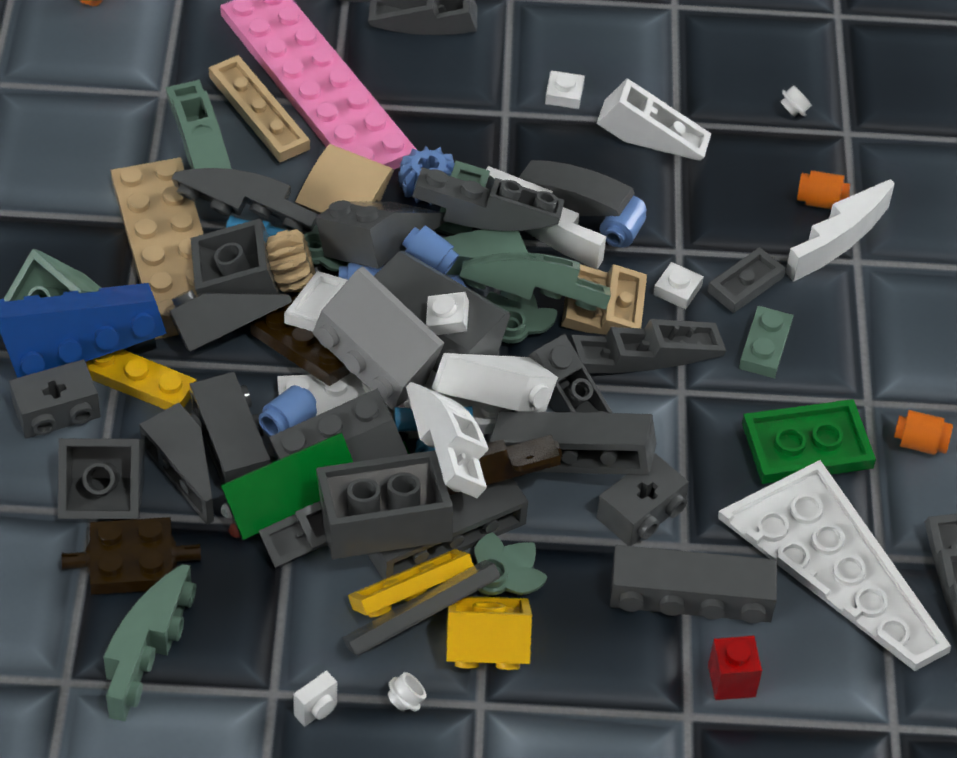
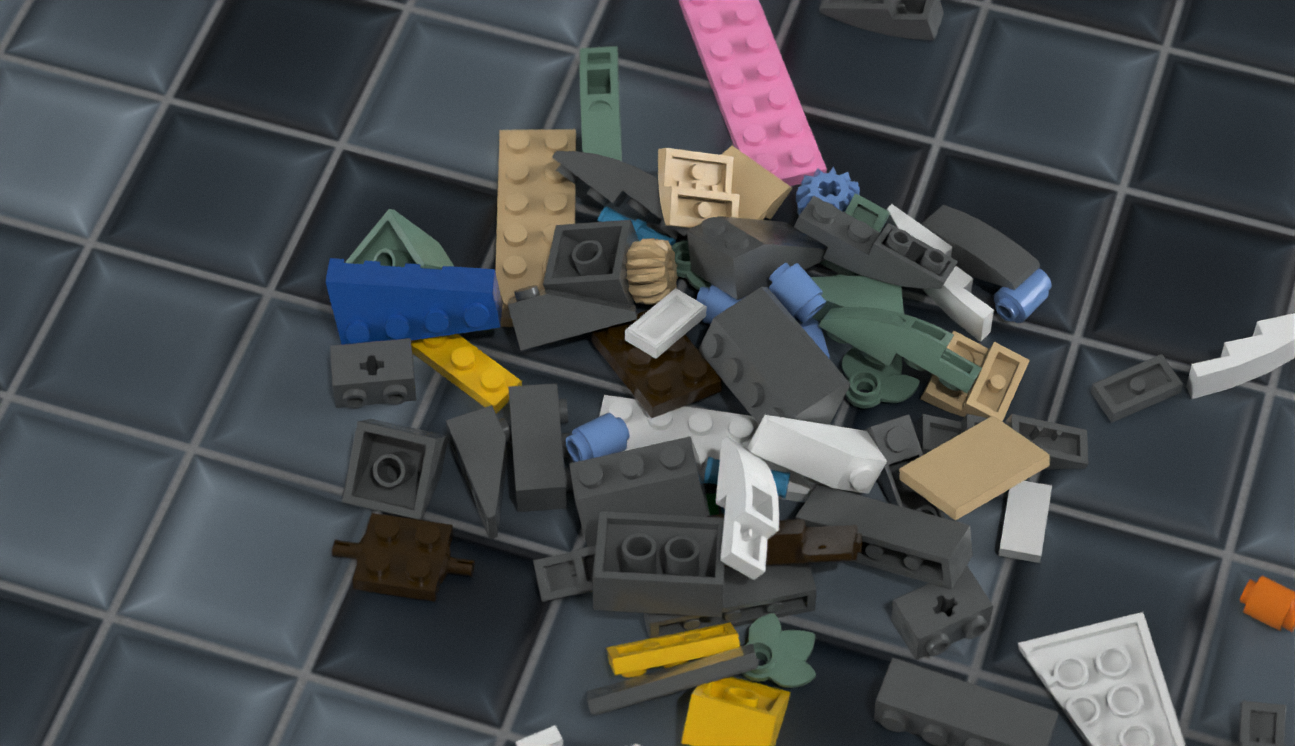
camera: 20 degrees right, 5 degrees up
sand green slope [103,564,197,721] -> none
tan plate [209,55,310,163] -> none
green piece [221,432,353,540] -> none
light grey slope [312,266,445,410] -> none
white plate [426,292,469,335] -> none
white plate [545,71,585,109] -> none
white slope [596,78,711,161] -> none
white plate [653,262,704,309] -> none
sand green plate [739,306,794,379] -> none
green plate [742,399,876,484] -> none
white plate [781,85,812,117] -> none
orange brick [797,171,851,209] -> none
none -> tan slope [658,148,739,228]
none -> tan tile [899,416,1050,521]
none -> white tile [998,481,1052,563]

